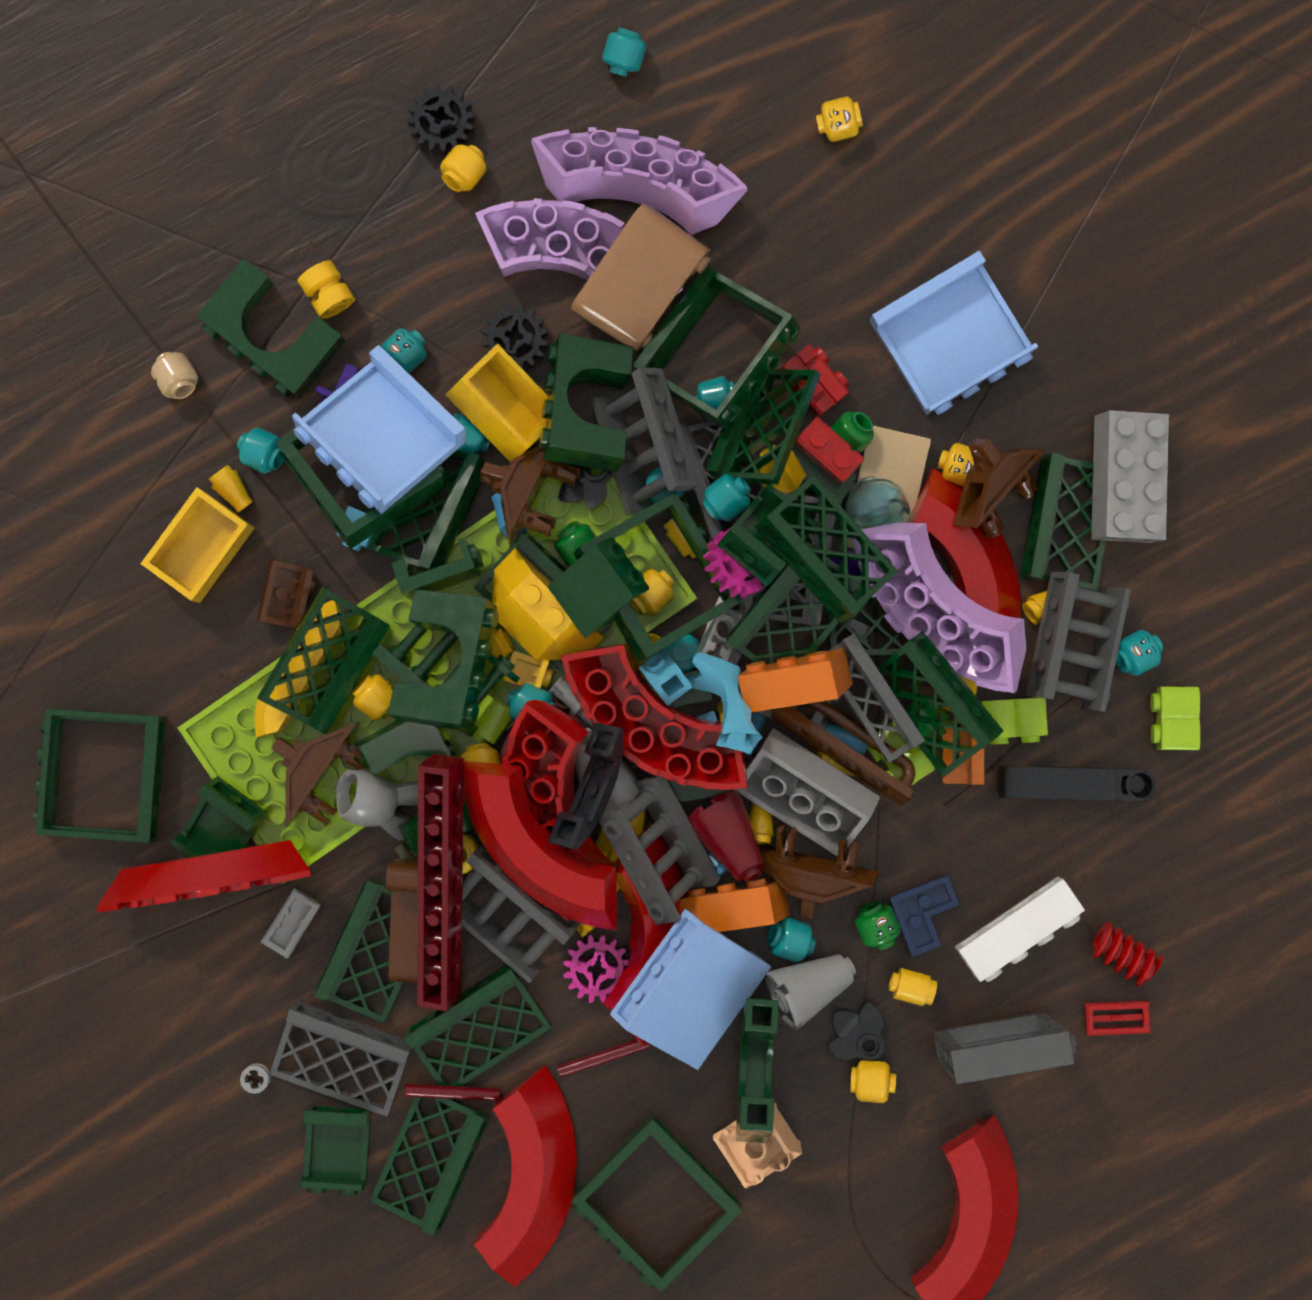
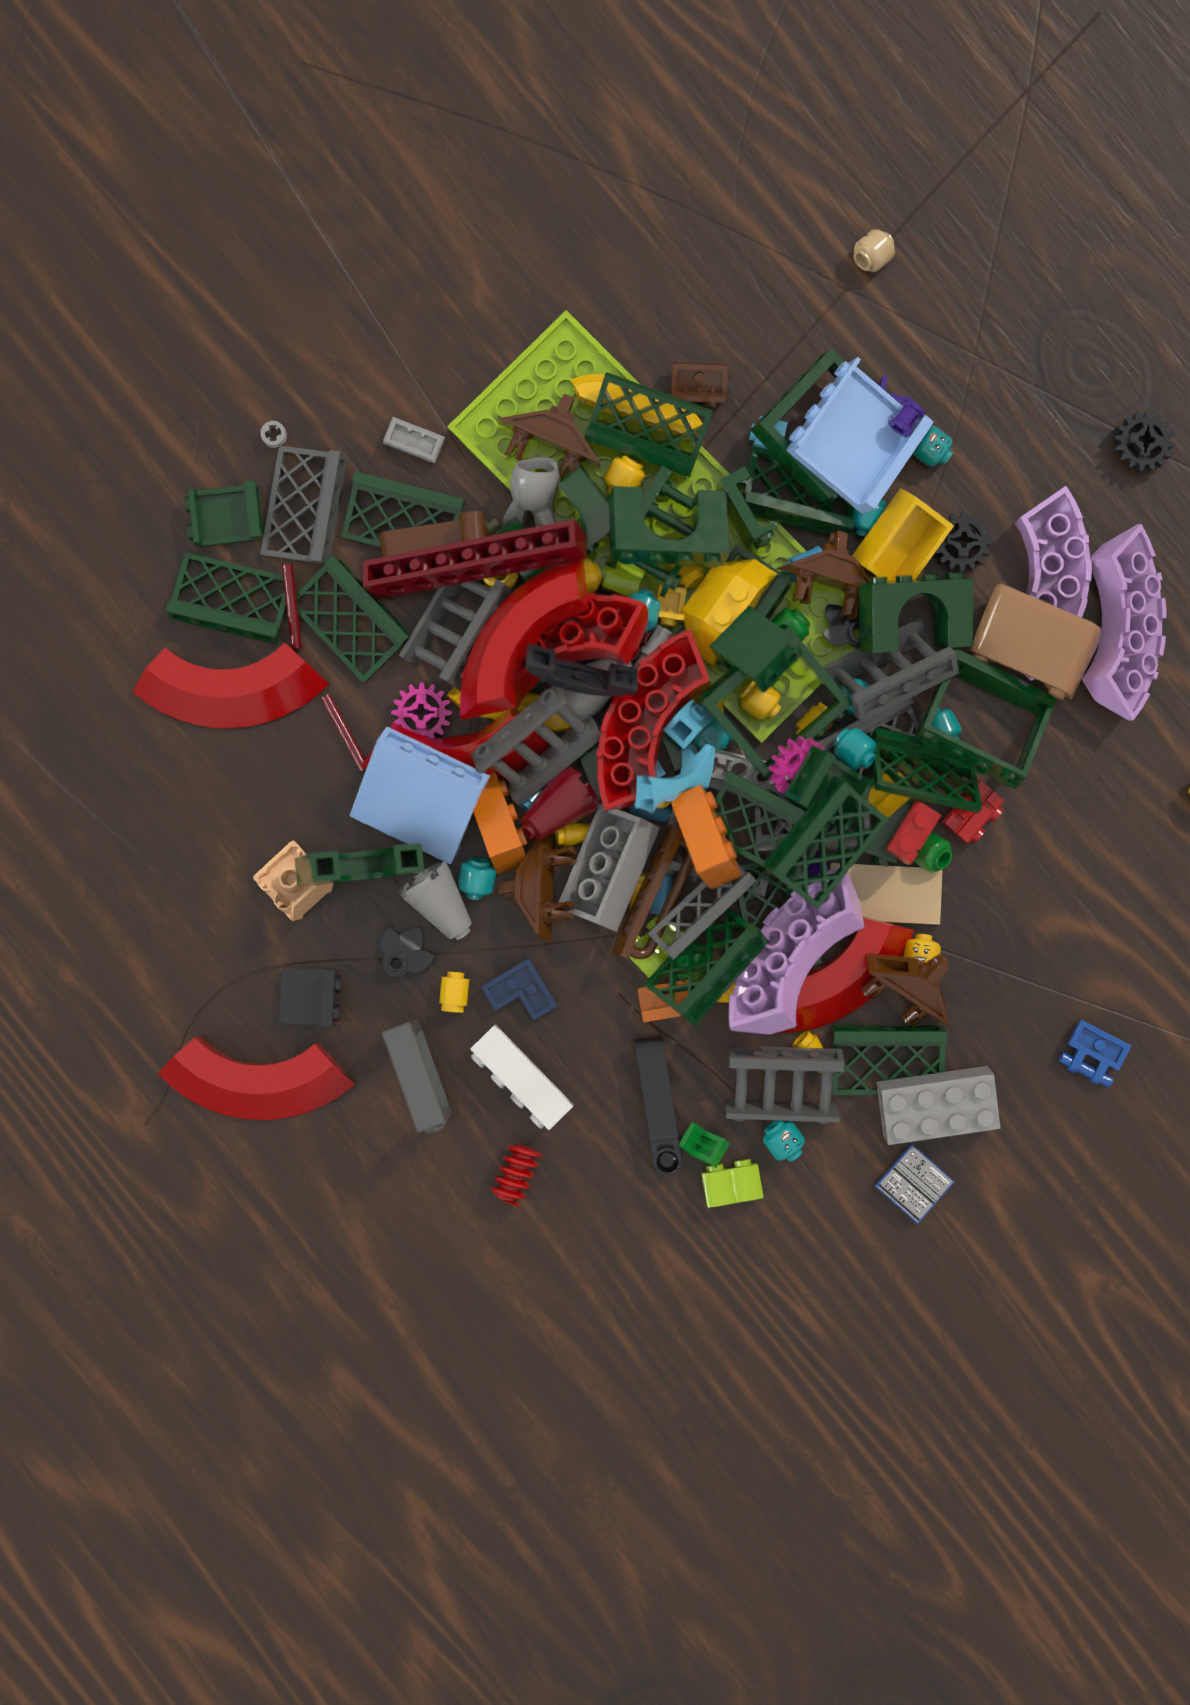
camera: 70 degrees right, 0 degrees up
dark green window [33,709,167,843] -> none
red brick [97,840,311,912] -> none
yellow piece [141,487,255,603] -> none
dark green panel [171,776,268,858] -> none
dark green arch [196,258,346,399] -> none
yellow cone [209,465,253,513] -> none
teal head [237,427,284,474] -> none
yellow wheel [298,260,355,320] -> none
yellow head [440,144,487,192] -> none
dark green window [571,1114,743,1292] -> none
clear light blue cylinder [845,476,911,529] -> none
yellow head [851,1060,897,1103] -> none
green head [854,901,901,950] -> none
light blue panel [869,250,1038,416] -> none
lime brick [980,698,1048,745] -> none
red tile [1084,1000,1150,1036] -> none
none -> black bracket [279,968,342,1027]
none -> green bracket [679,1122,730,1168]
none -> light grey tile [874,1144,955,1224]
none -> dark purple bush [888,399,925,437]
none -> blue plate [1058,1019,1131,1087]

